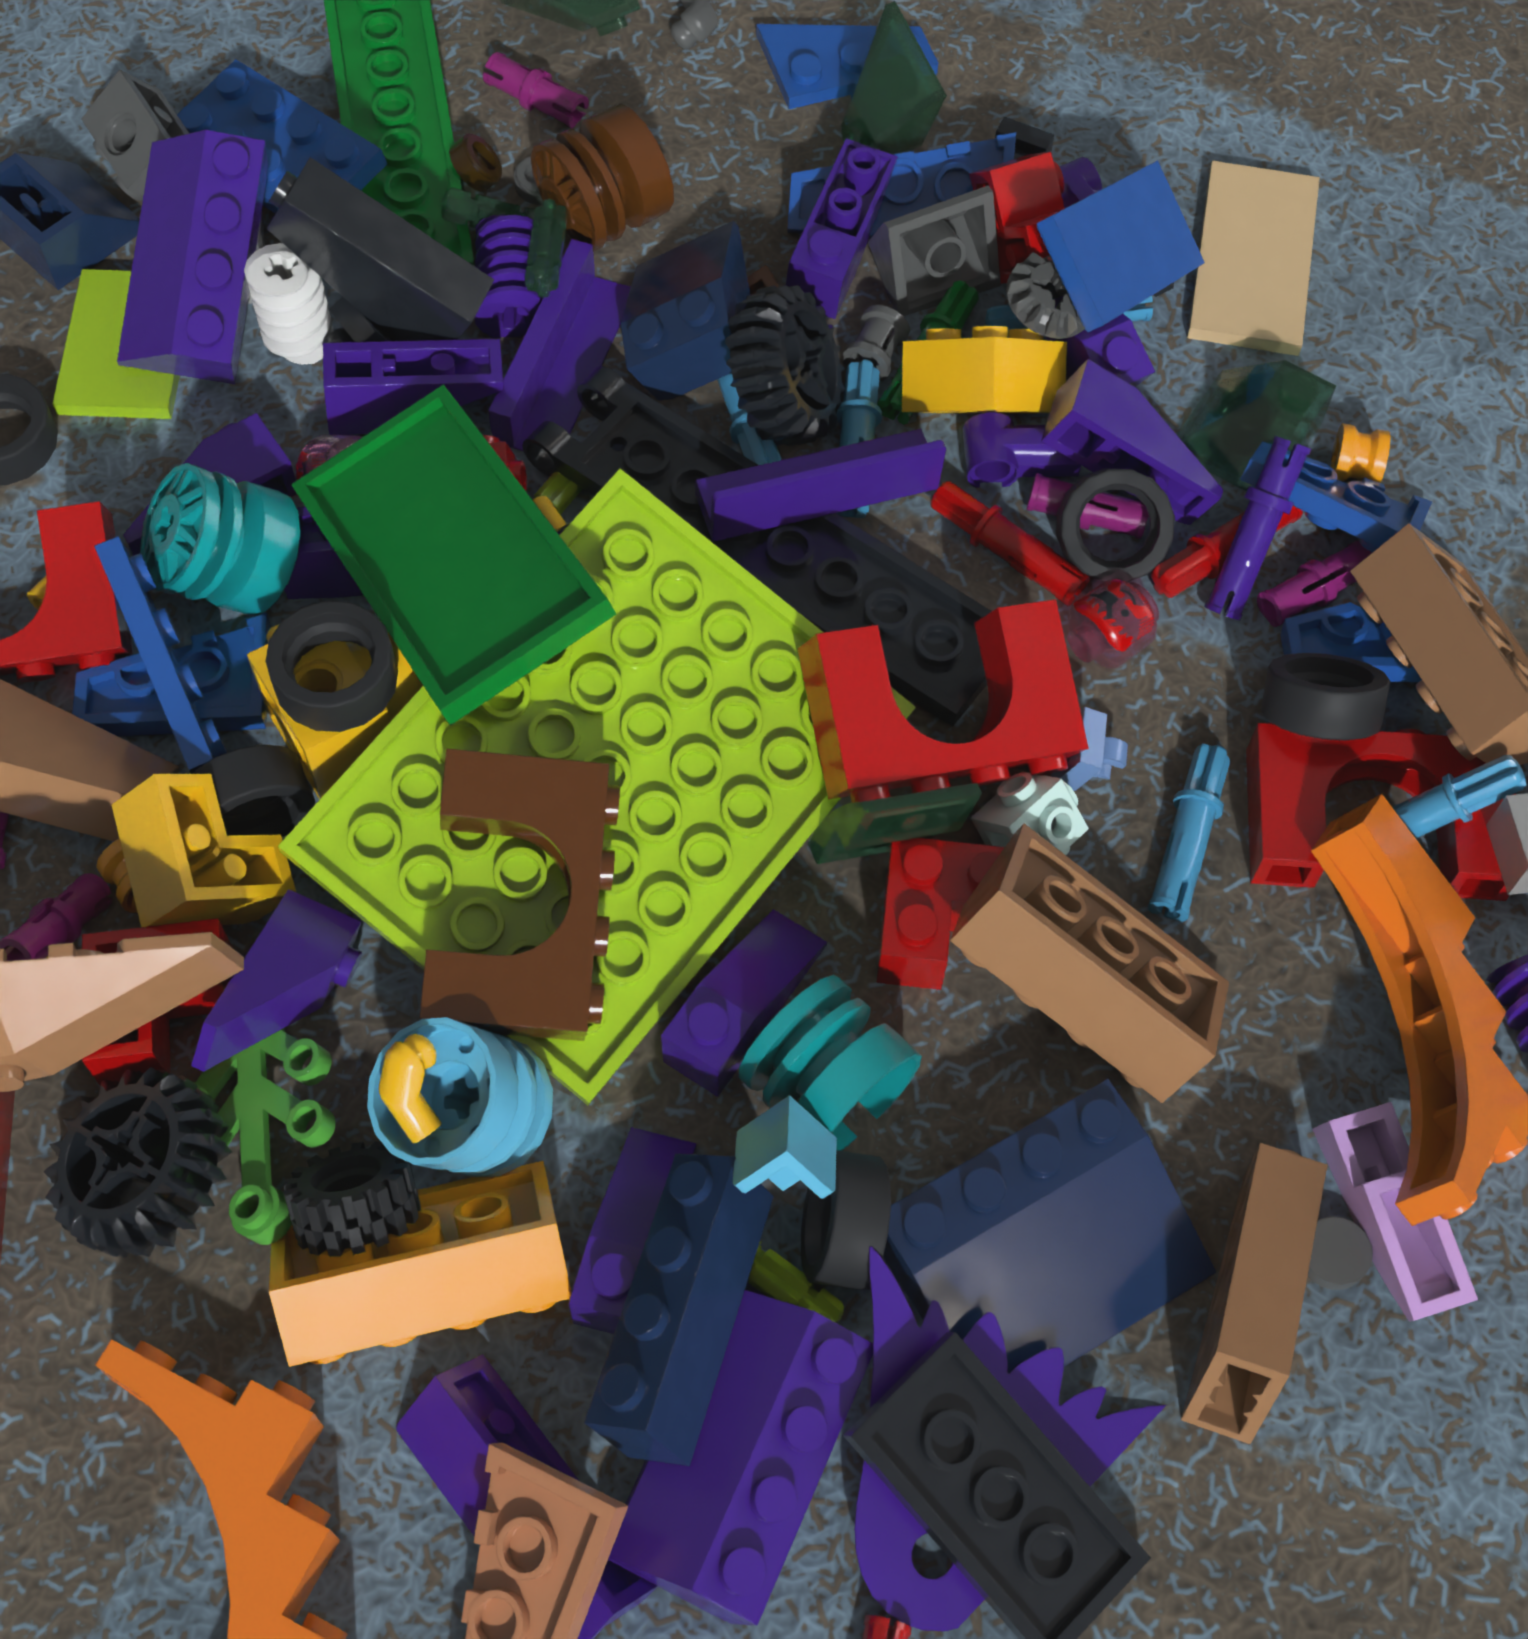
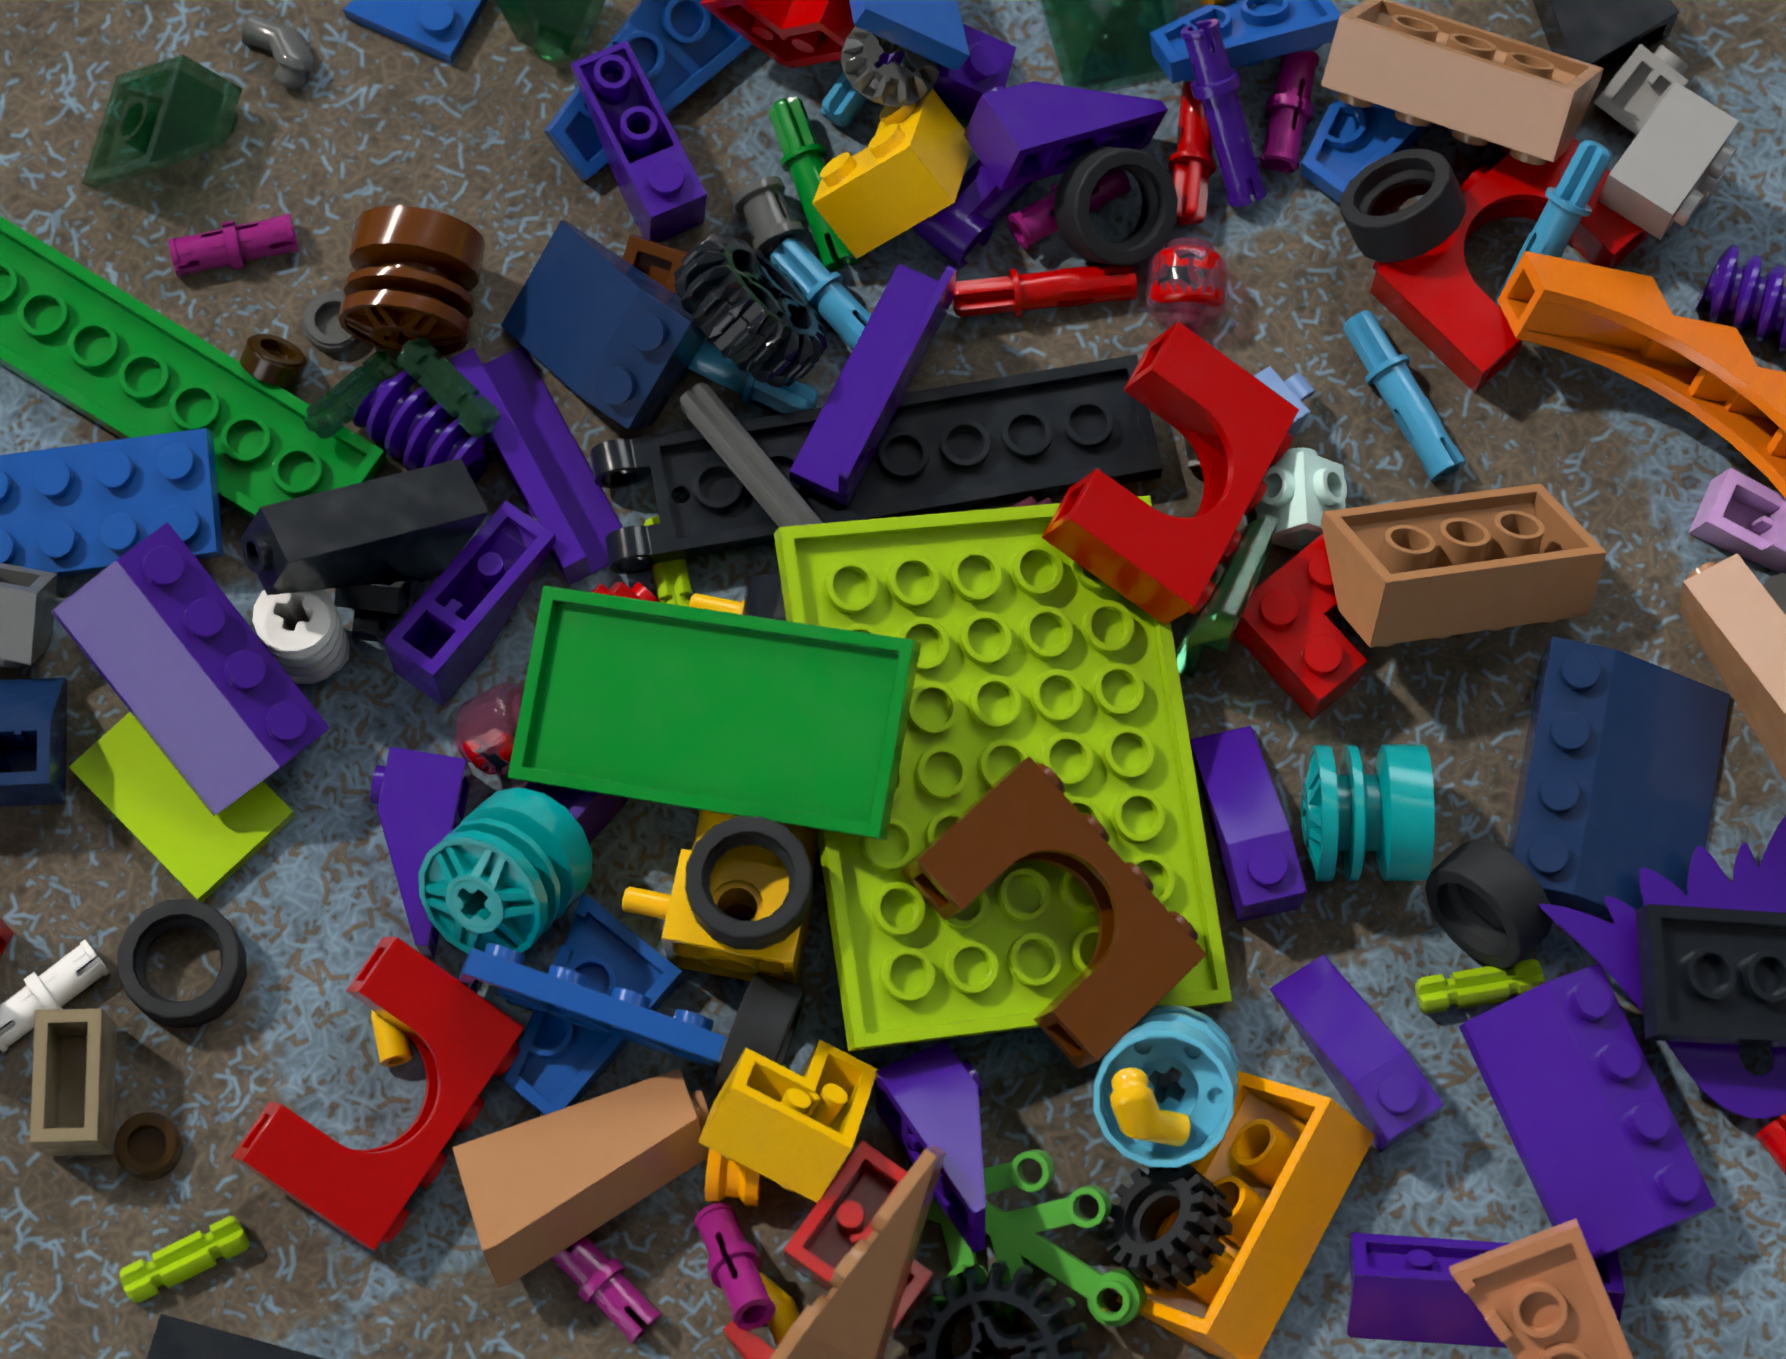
camera: 45 degrees left, 10 degrees up
dark blue brick [584,1154,774,1466] -> none
medium azure panel [733,1095,837,1199] -> none
dark grey slope [868,186,1001,316] -> none
none -> dark grey axle [680,382,823,527]

